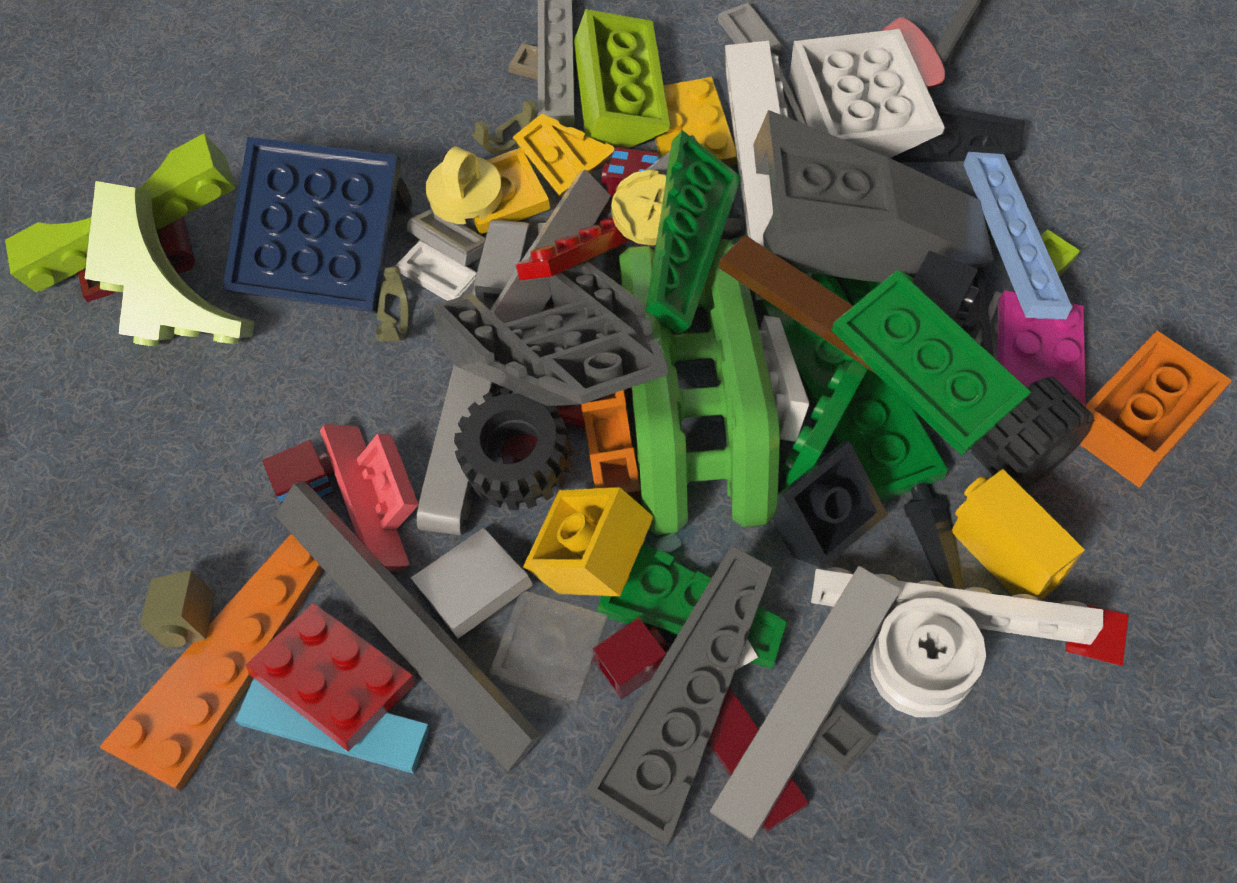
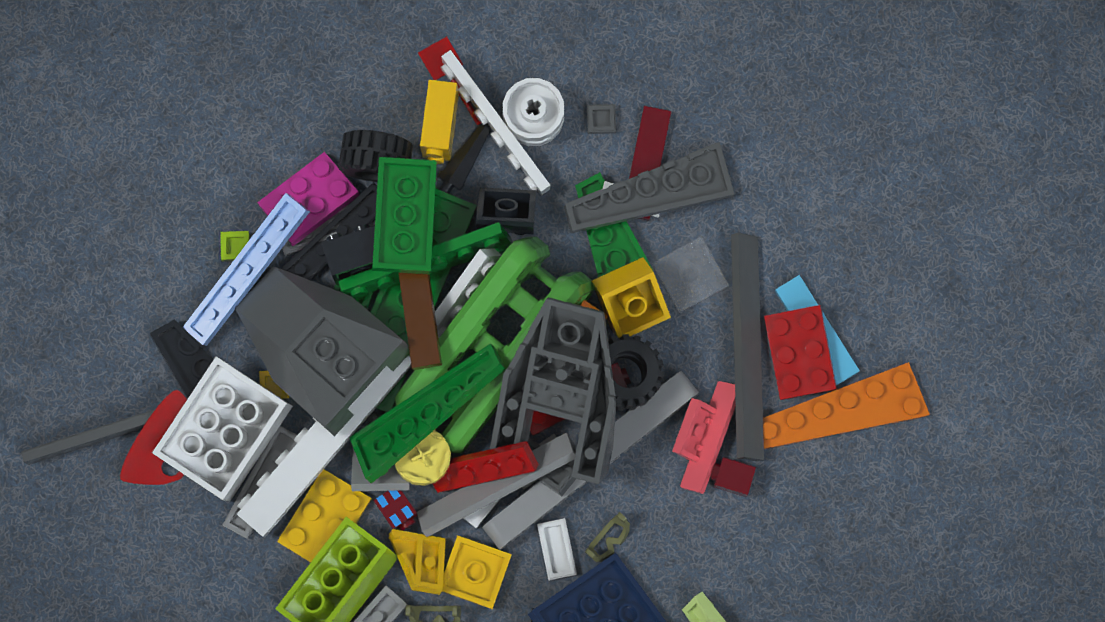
camera: 140 degrees left, 20 degrees up
olive brick [140,570,215,648] -> none
light grey tile [407,209,486,267] -> none
light grey tile [411,528,533,639] -> none
light yellow tile [426,146,503,224] -> none
dark red brick [592,617,669,700] -> none
clear light blue hand [645,530,683,558] -> none
light grey tile [709,566,901,842] -> none
light grey tile [718,2,783,56] -> none
orange brick [1079,330,1232,488] -> none

